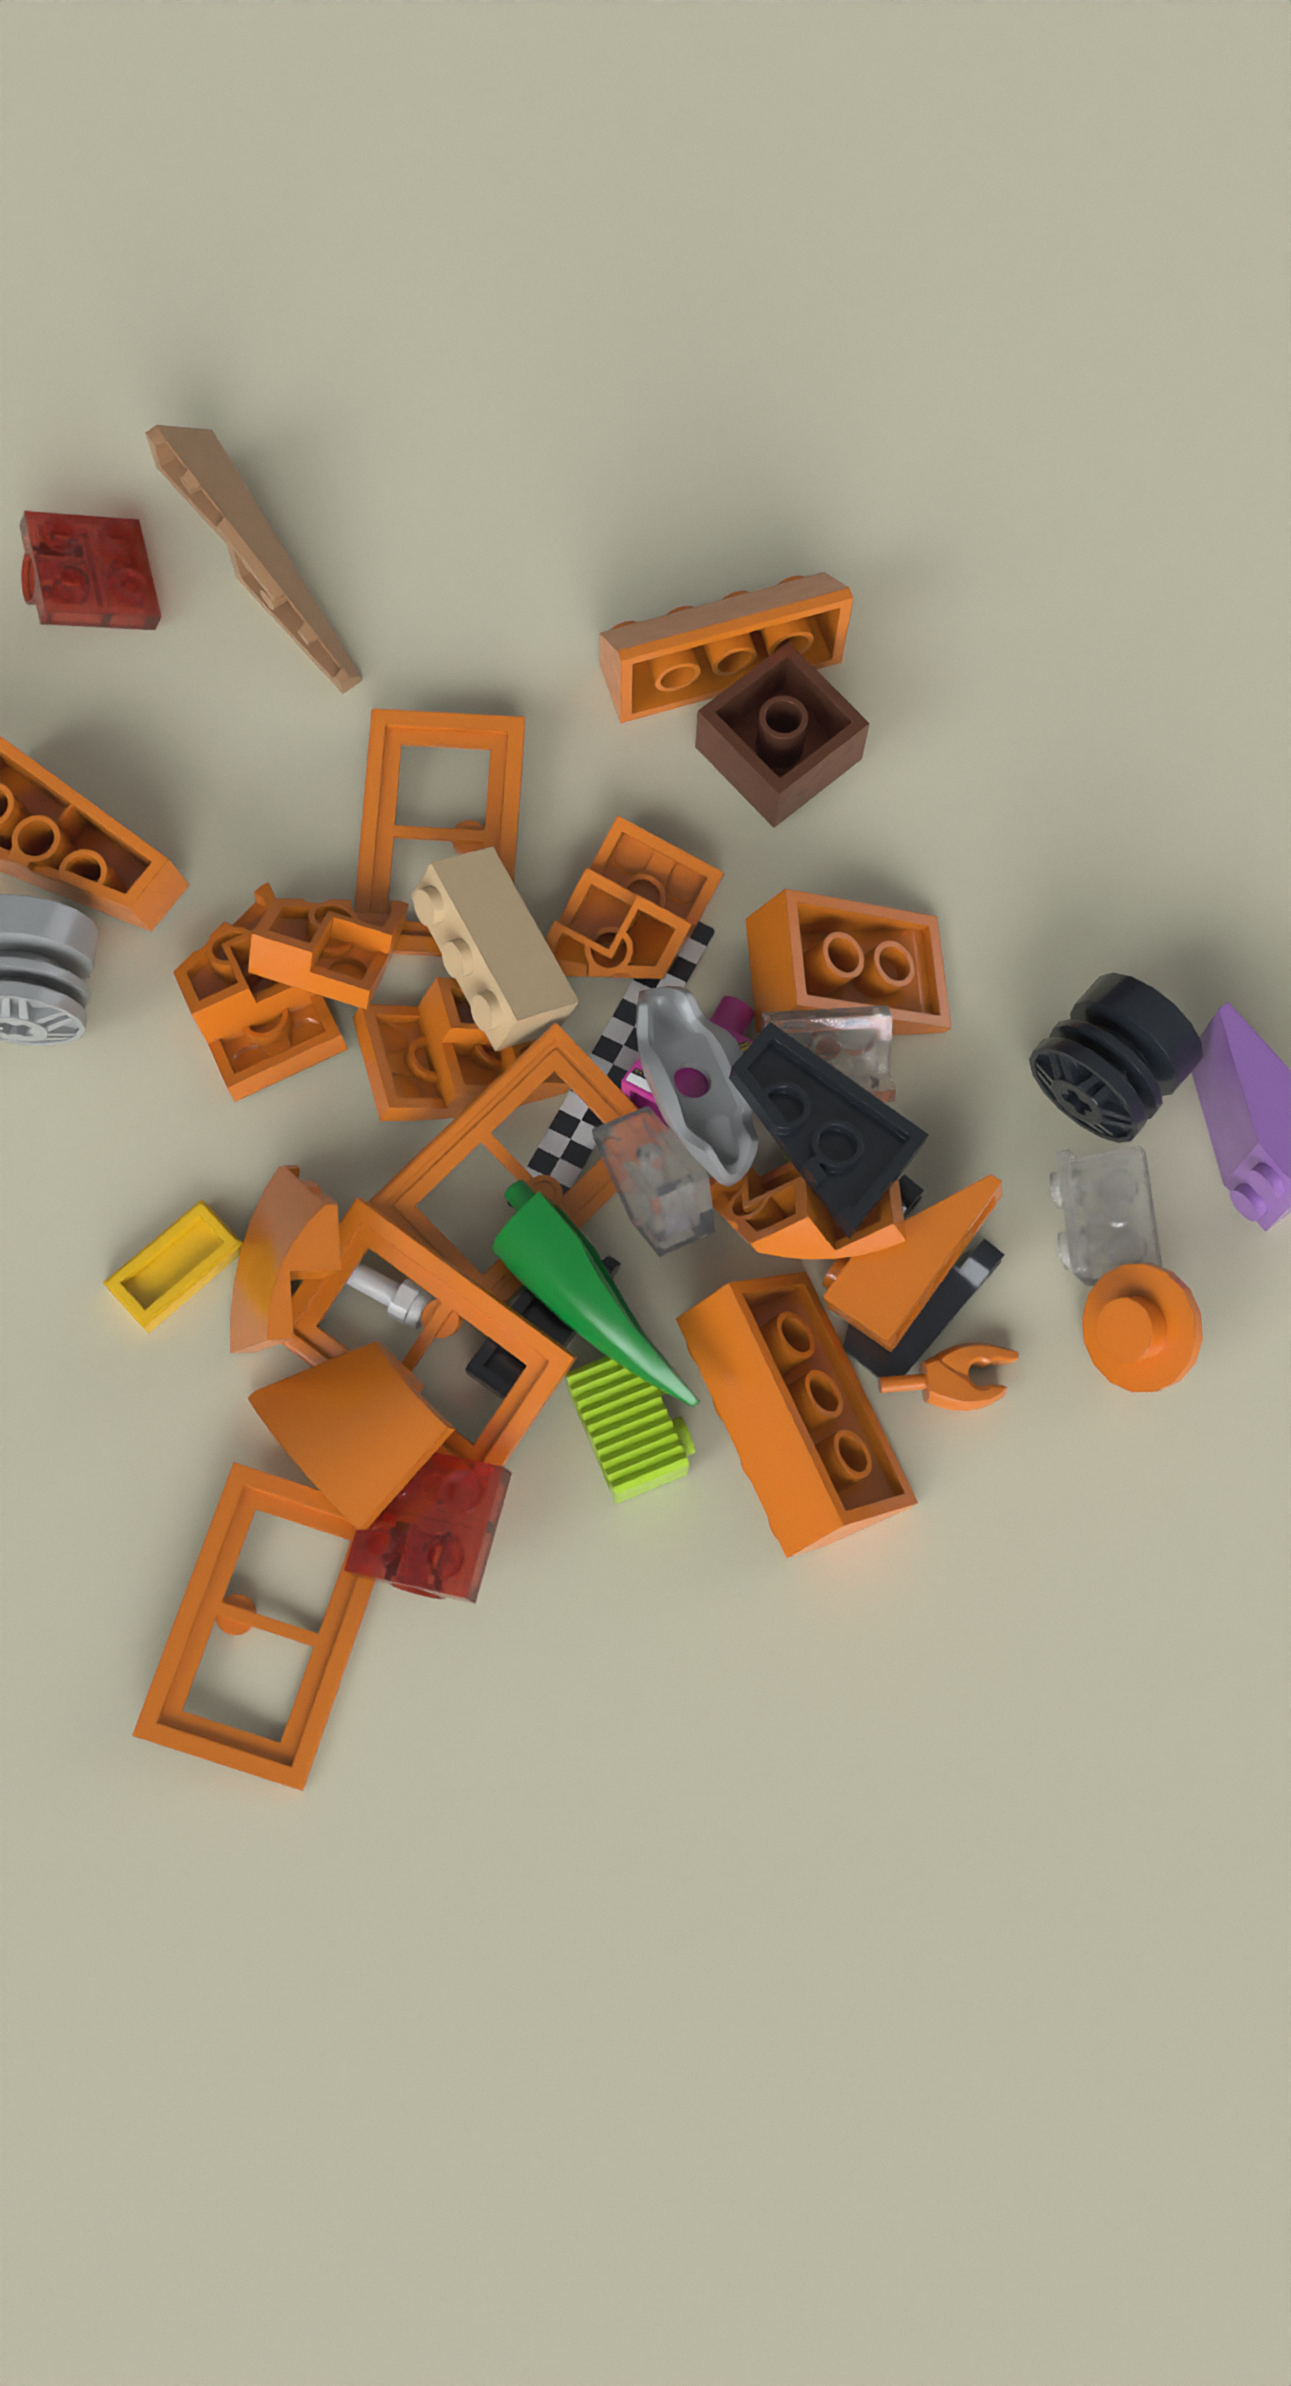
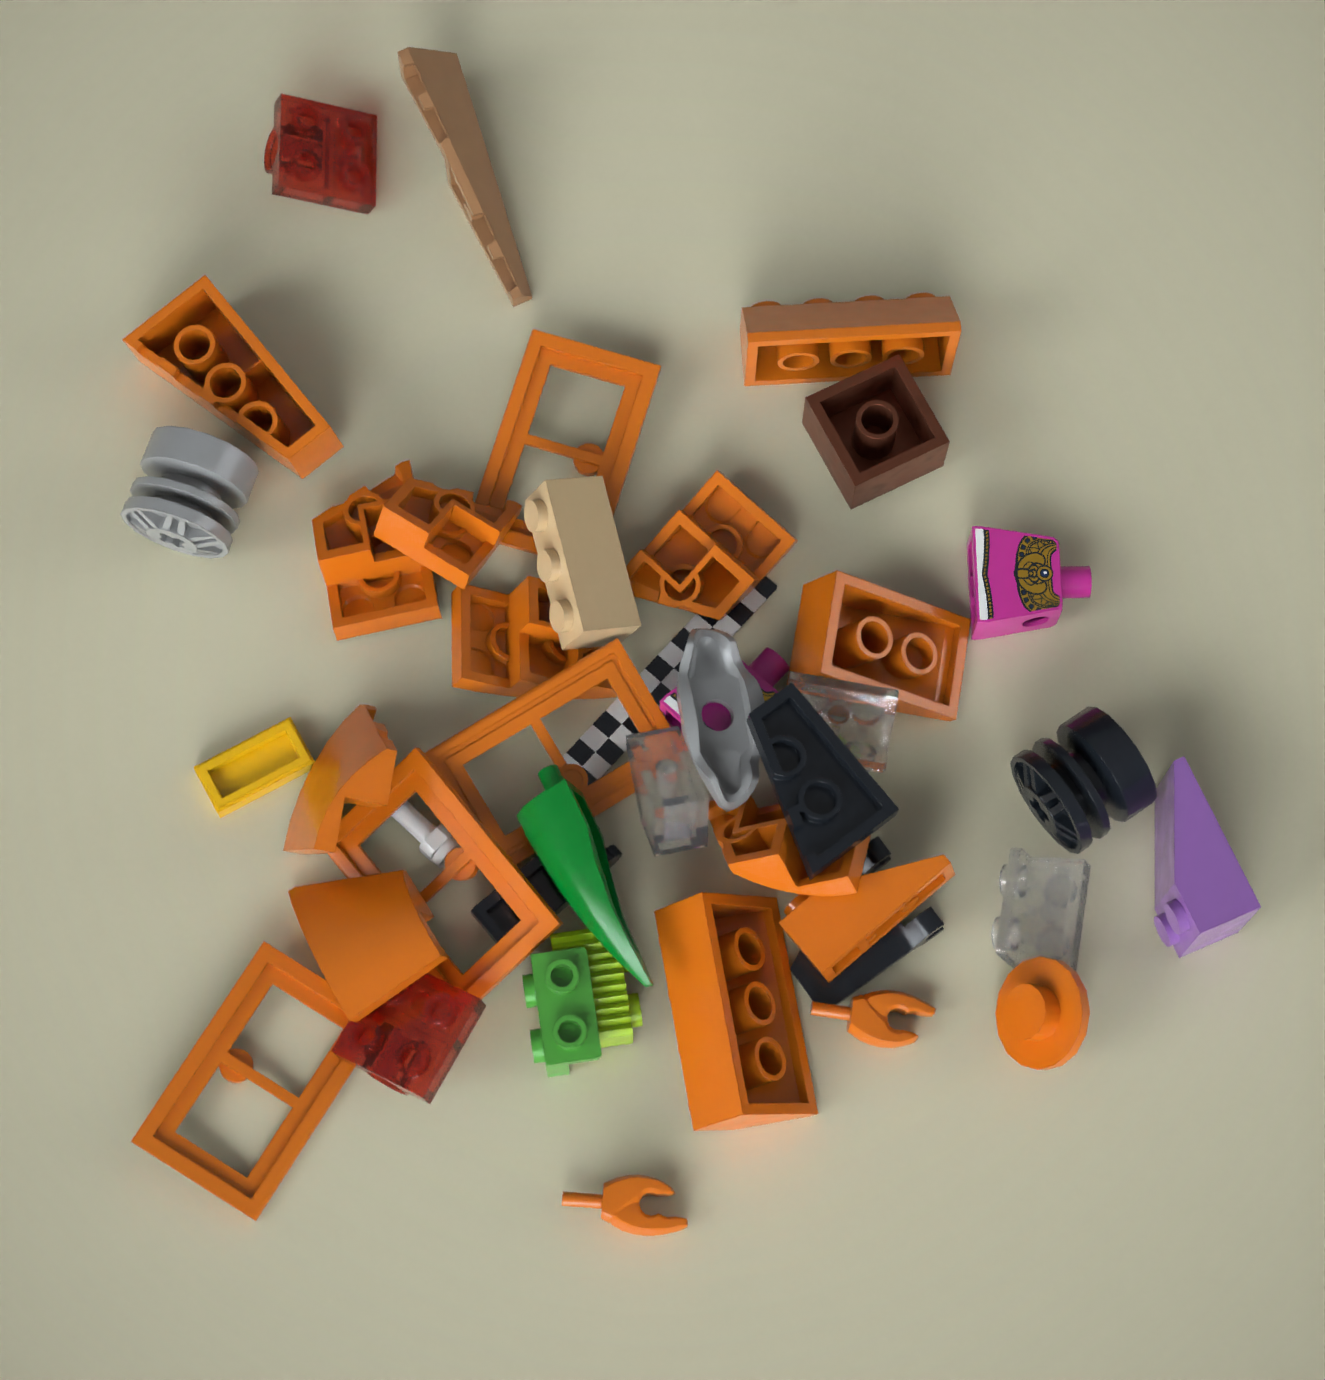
camera: 15 degrees right, 0 degrees up
none -> bright green bracket [522,947,602,1077]
none -> orange hand [562,1175,688,1236]
none -> dark pink torso [966,526,1092,640]

